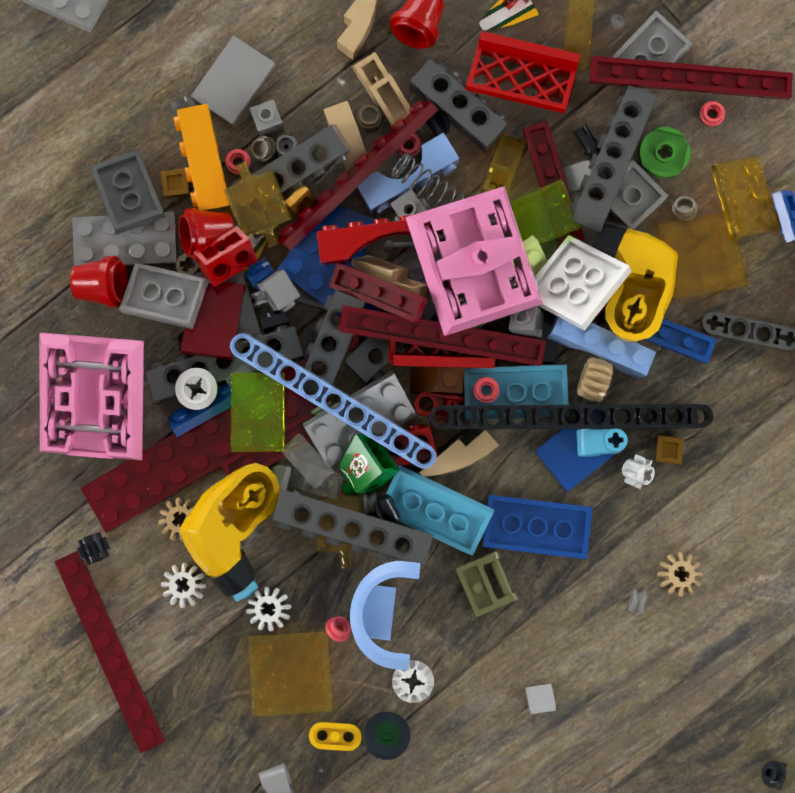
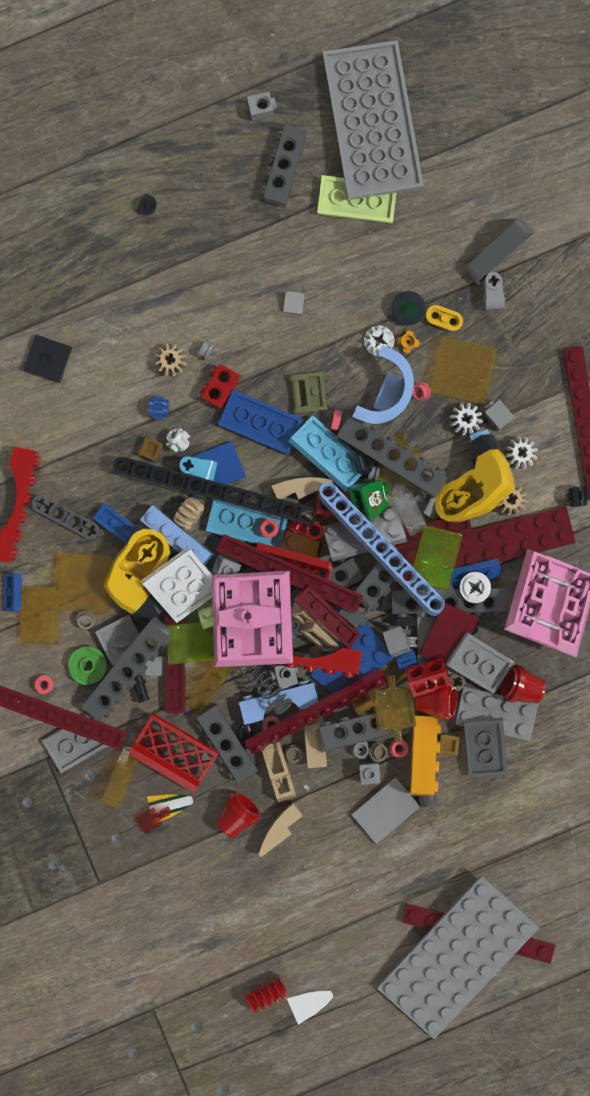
camera: 170 degrees left, 5 degrees up
none -> blue gear [149,396,169,420]
none -> red brick [200,364,241,410]
none -> coral tile [331,410,342,432]
none -> light orange plate [397,331,420,353]
none -> light grey brick [483,400,514,431]

